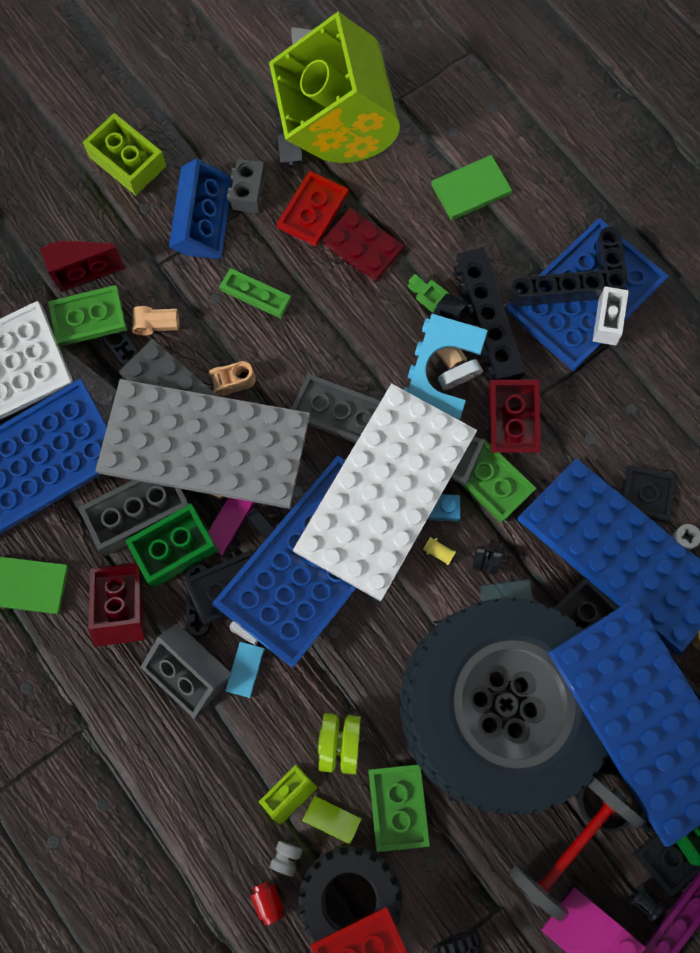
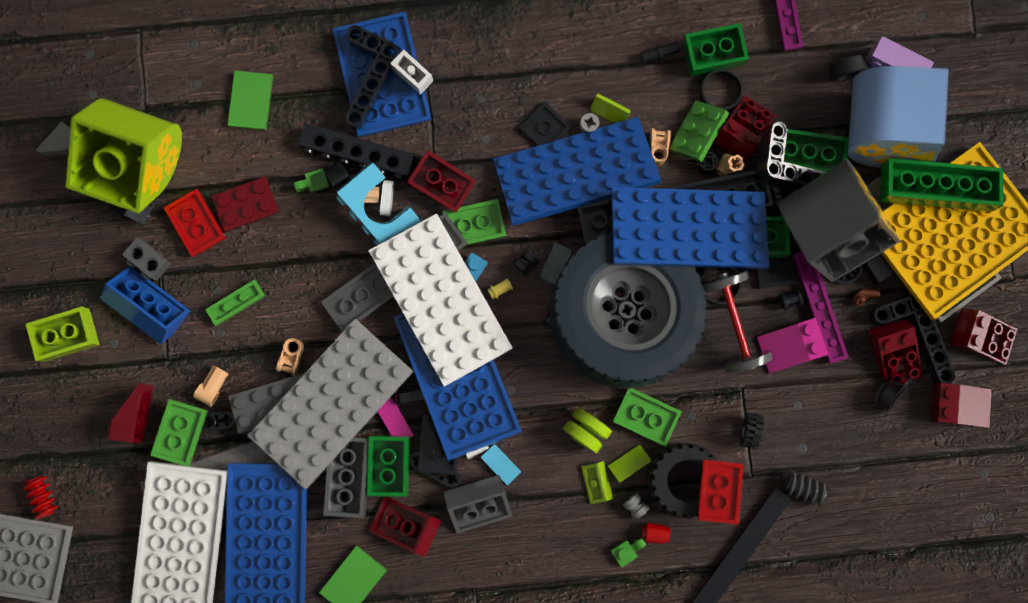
camera: 65 degrees left, 10 degrees up
none -> bright green plate [611,537,646,568]

